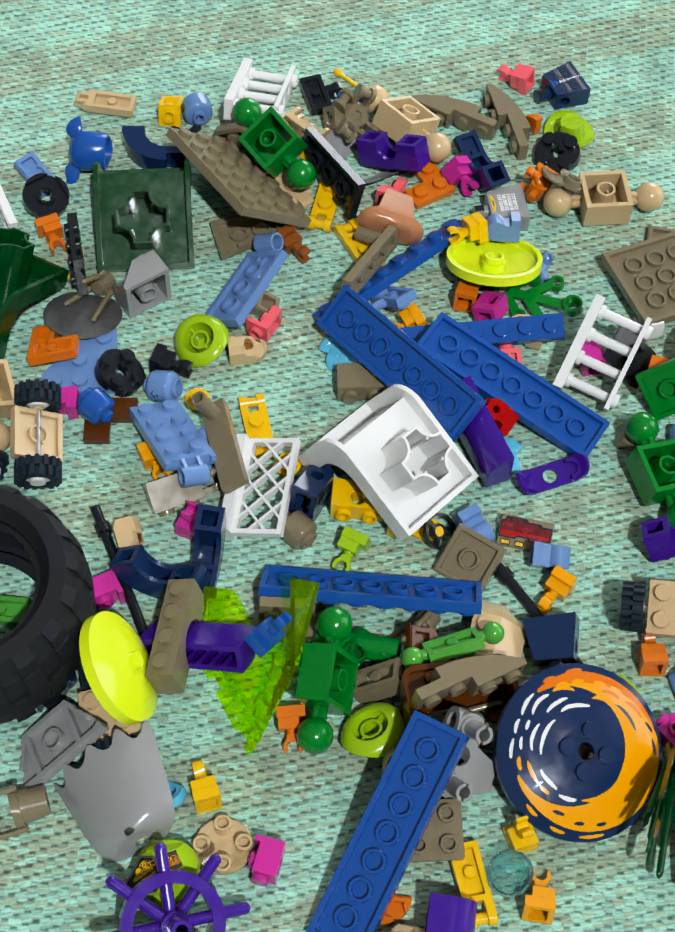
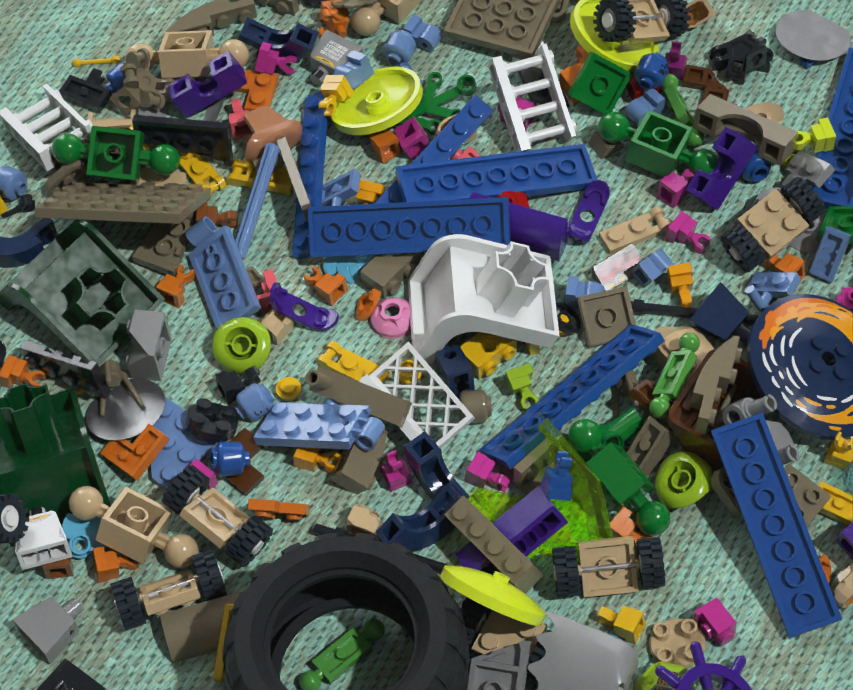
camera: 40 degrees left, 0 degrees up
none -> orange piece [156,265,195,309]
none -> medium blue axle [235,143,280,259]
none -> orange plate [248,498,310,520]
none -> dark purple piece [269,282,339,331]
none -> orange piece [304,266,348,306]
none -> orange tile [356,288,381,321]
none -> bright pink piece [370,297,411,339]
none -> medium blue head [382,30,416,66]
none -> medium blue leg [403,14,443,52]
none -> dark pink piece [464,452,511,493]
none -> plate [552,536,665,598]
none -> tan plate [599,206,671,255]
none -> dark pink piece [657,168,694,209]
none -> dark pink piece [665,211,711,254]
none -> medium blue plate [745,272,801,311]

